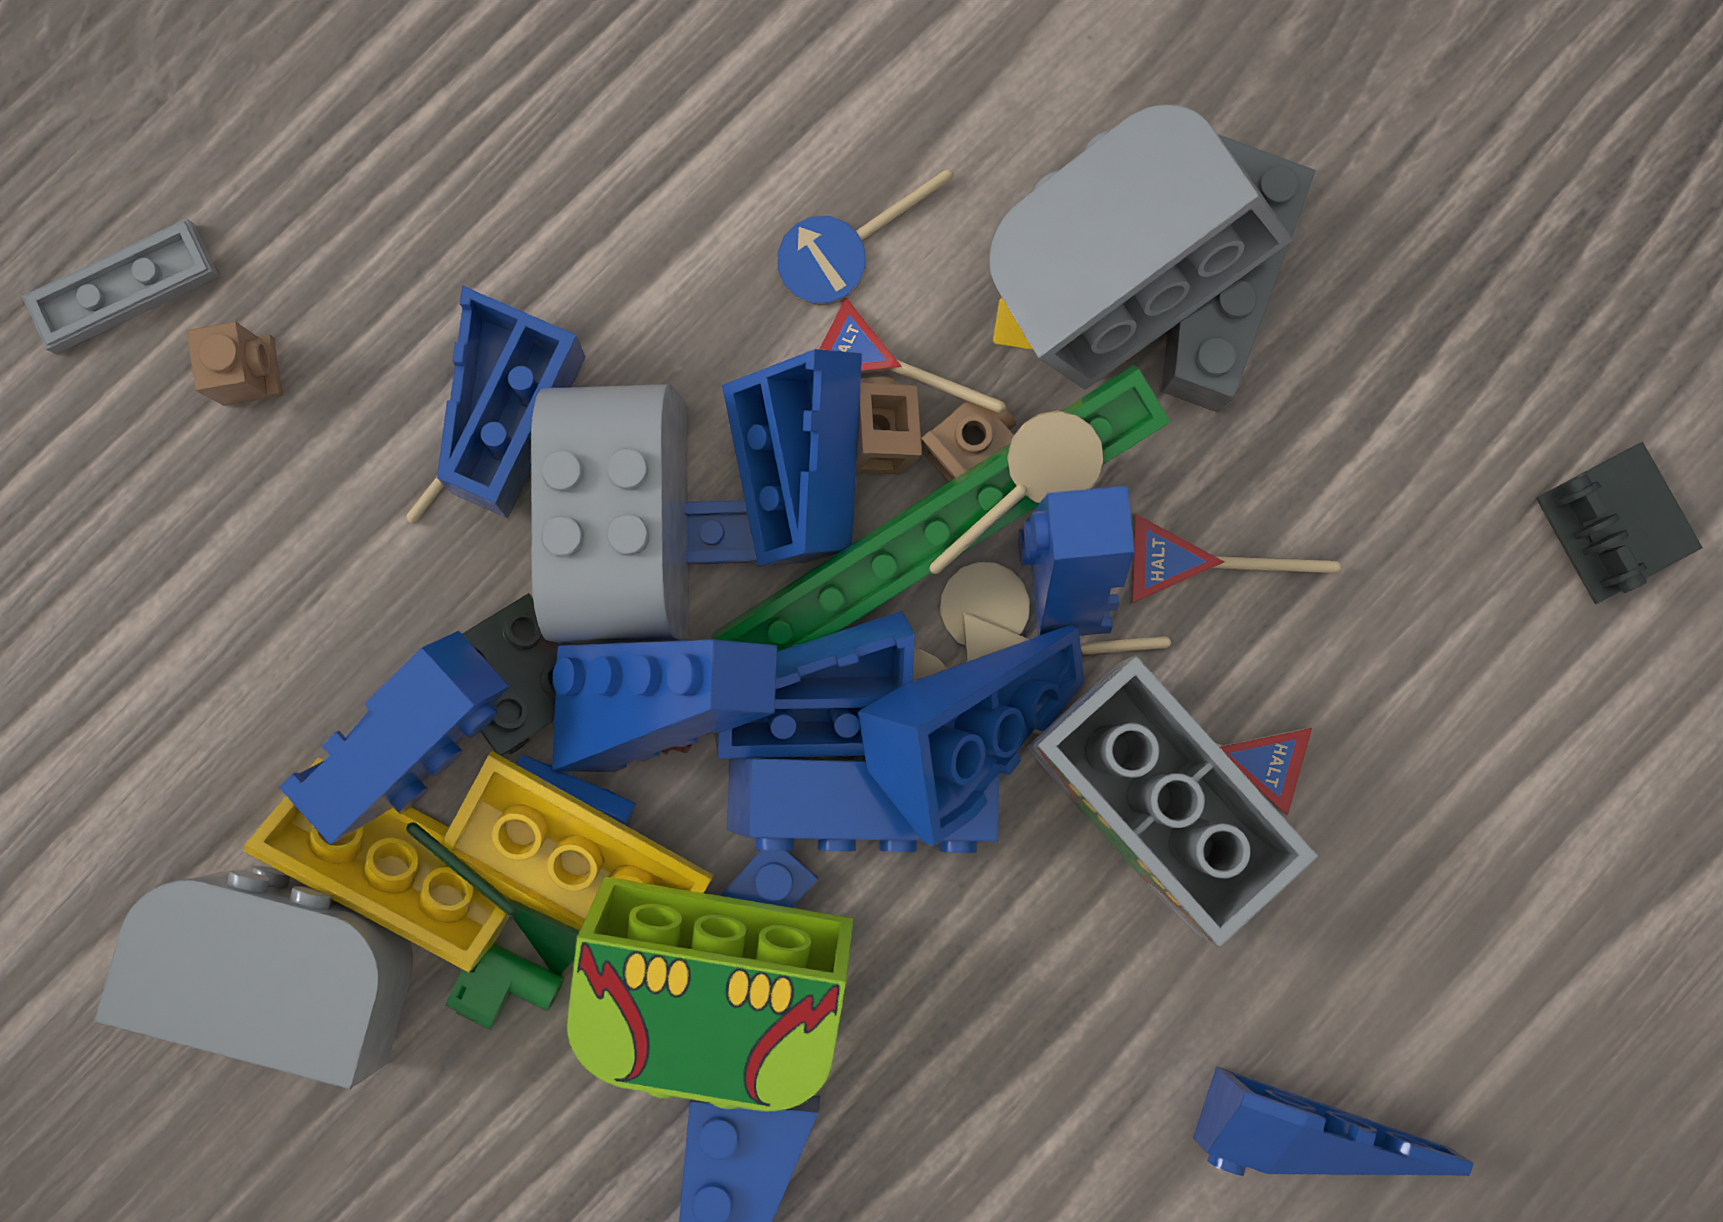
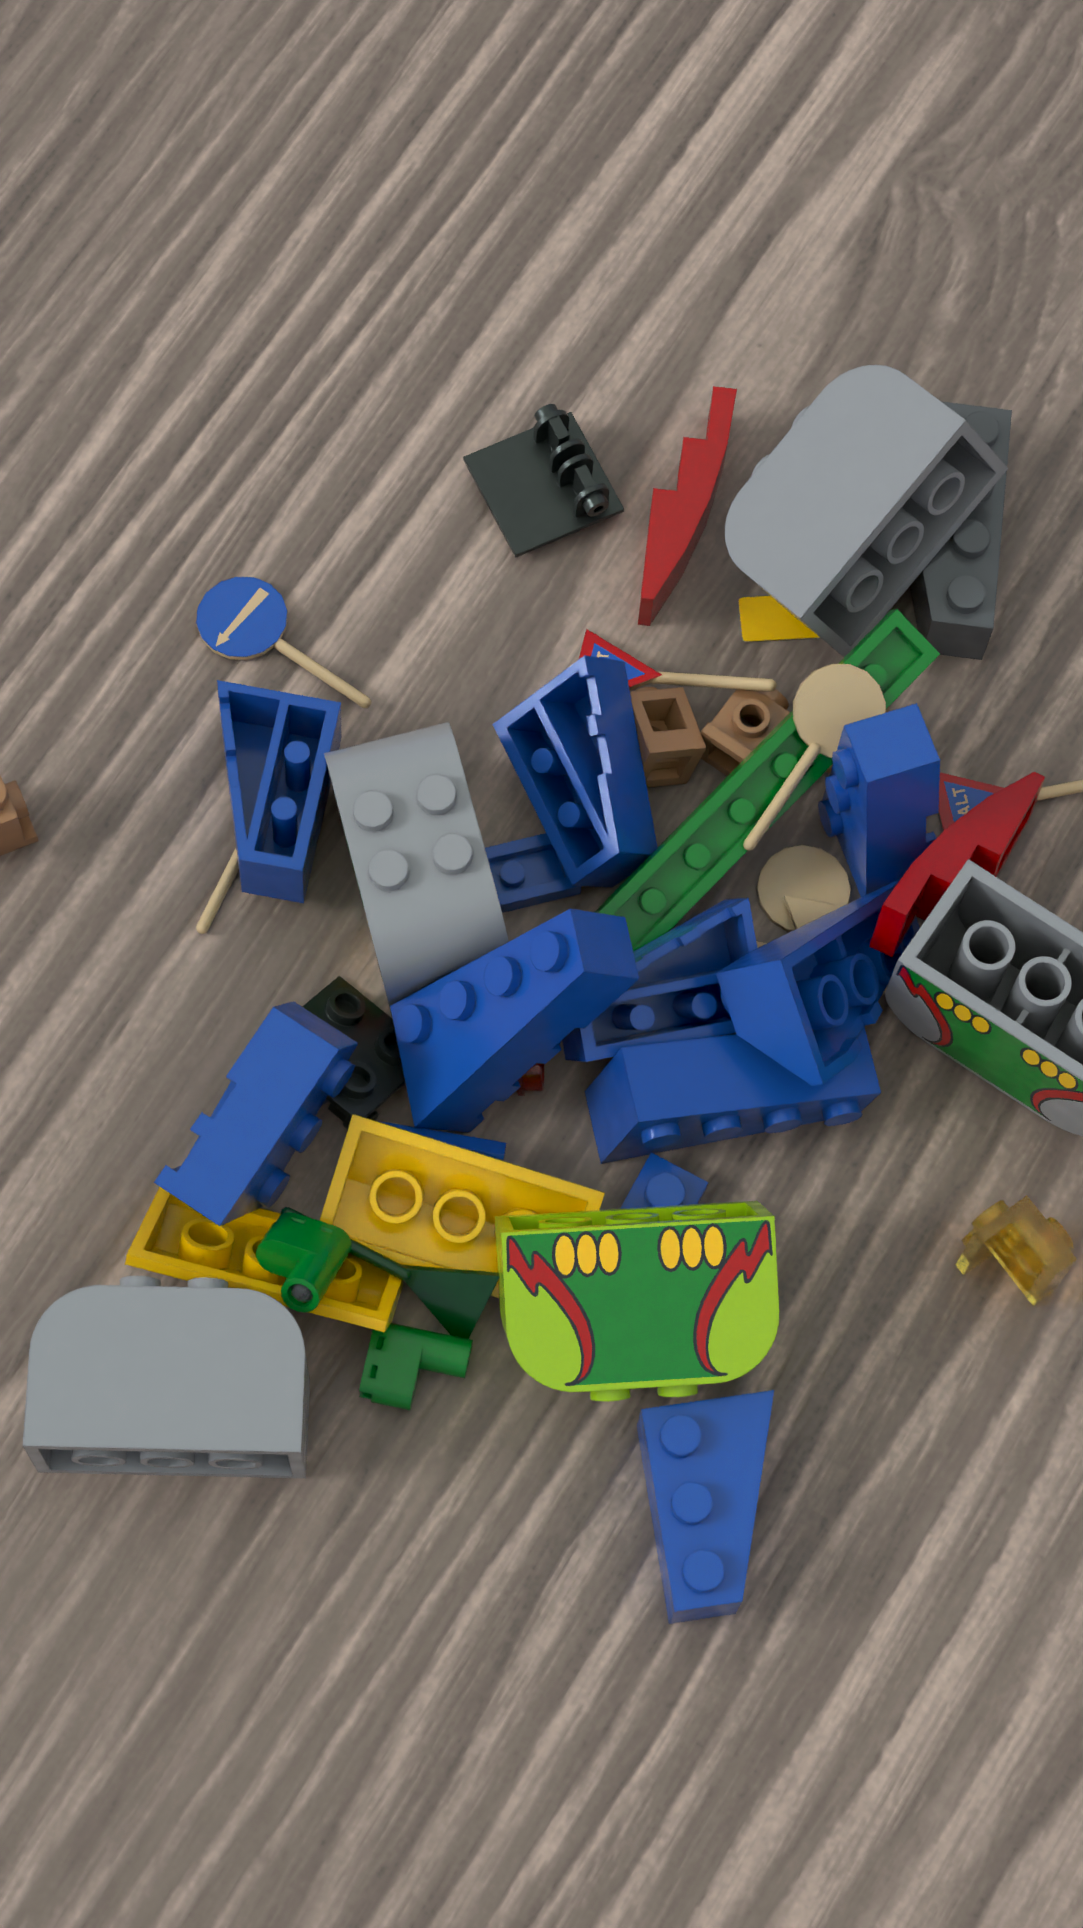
camera: 15 degrees left, 15 degrees down
blue piece [778,169,953,305] -> none
none -> blue piece [196,577,371,708]
none -> green piece [256,1212,352,1313]
none -> pearl dark grey hinge [463,404,624,558]
none -> red slope [638,386,737,626]
none -> red slope [869,772,1045,957]
none -> clear yellow bracket [955,1195,1077,1306]

